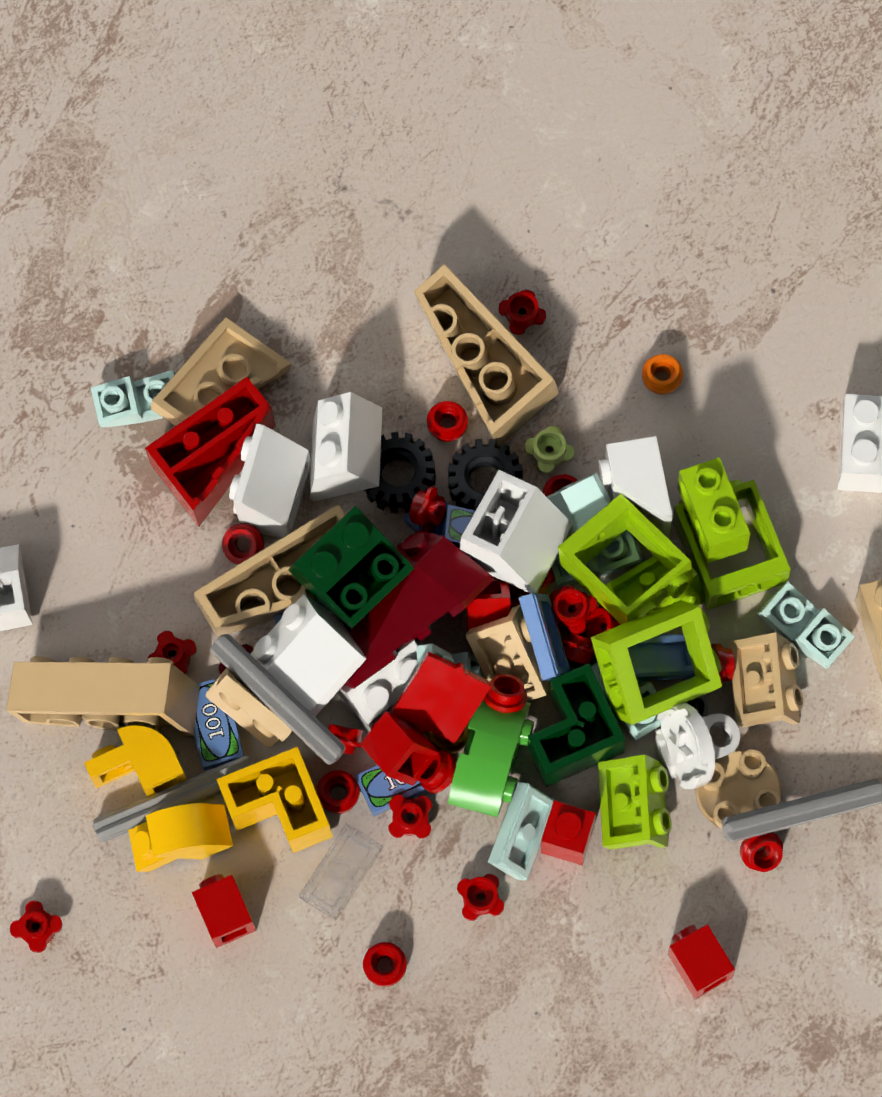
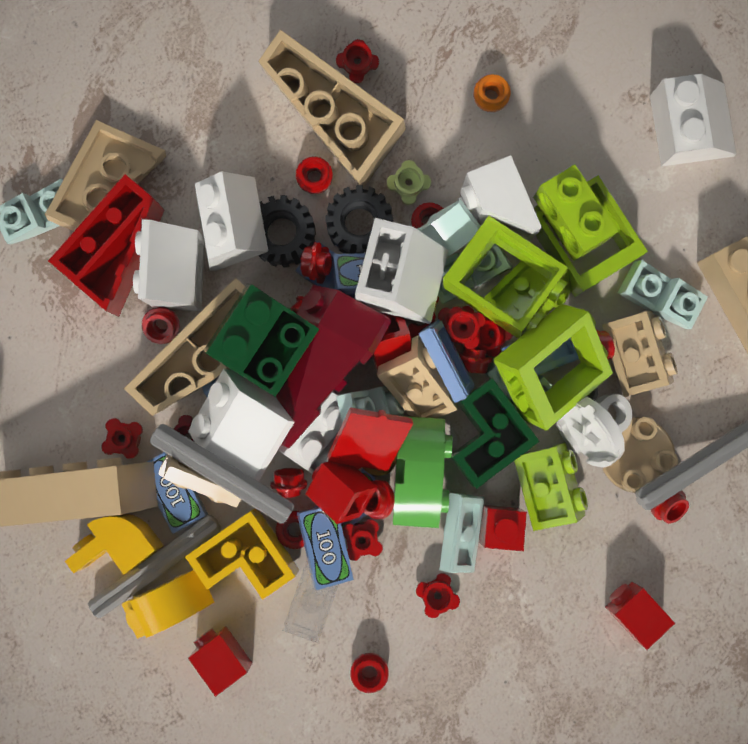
camera: 15 degrees left, 15 degrees up
red plate [10,901,63,953] -> none
red plate [484,674,527,713] -> none
none -> medium blue tile [297,507,354,590]

